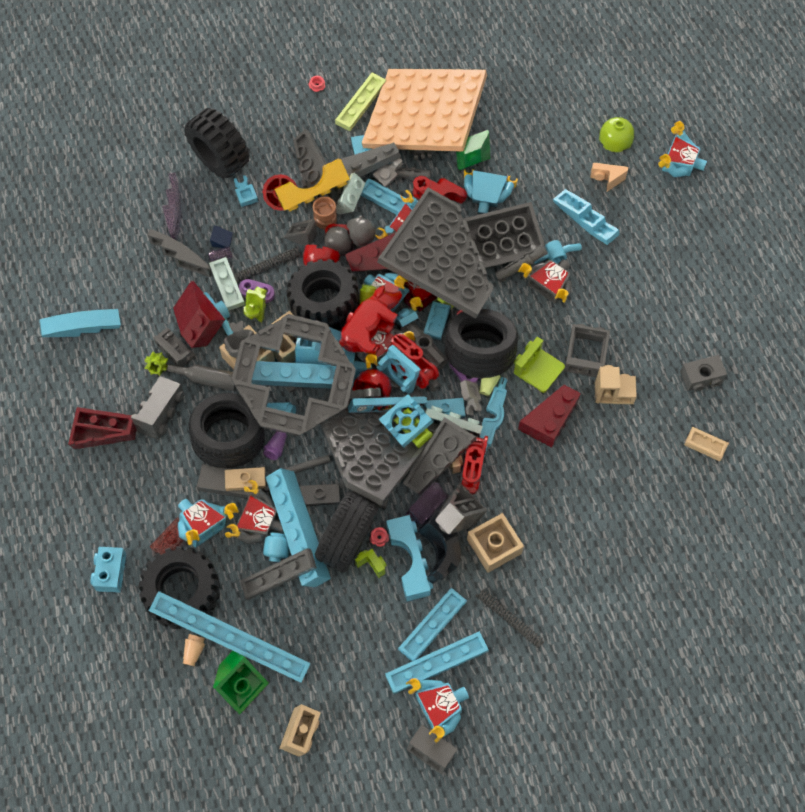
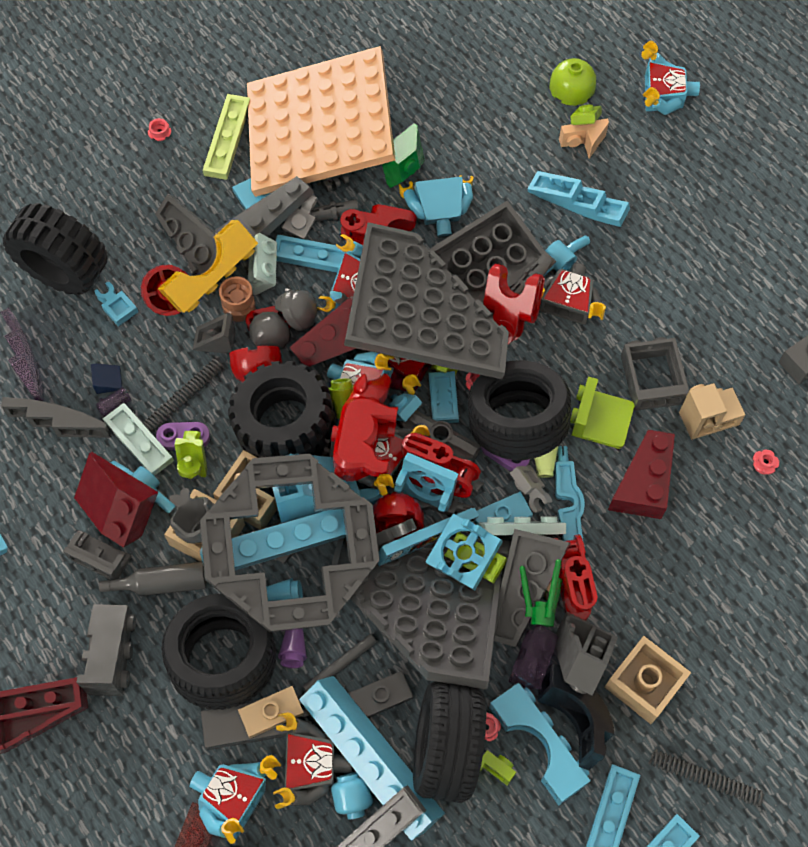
camera: 20 degrees left, 0 degrees up
lime gear [144,351,168,376] -> none
none -> red piece [483,264,545,344]
none -> green plant [520,559,562,627]
none -> lime plate [571,105,602,125]
none -> coral plate [753,450,779,474]

